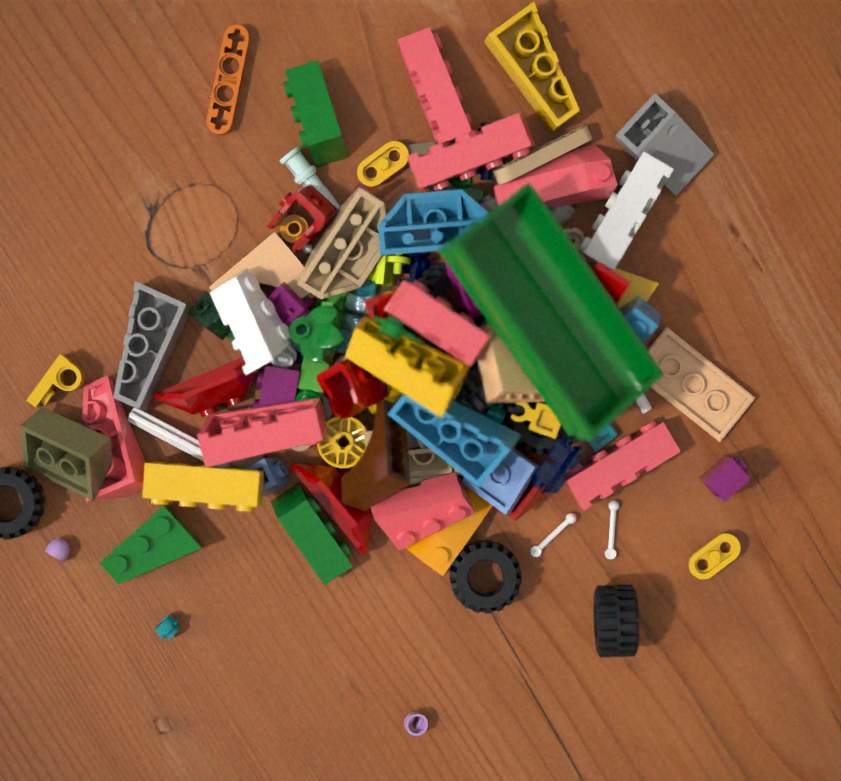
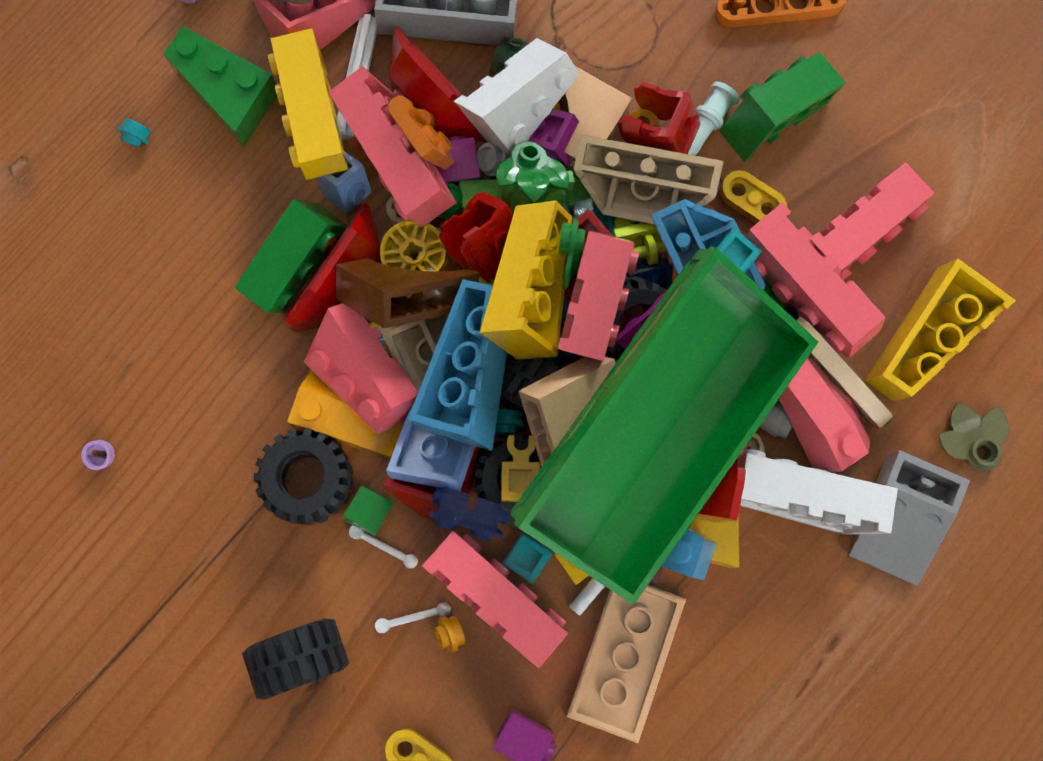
camera: 70 degrees right, 10 degrees down
none -> green tile [343,485,394,537]
none -> orange plate [389,95,456,170]
none -> light orange plate [434,616,465,653]
none -> teal tile [717,228,762,273]
none -> olive plate [938,403,1009,471]

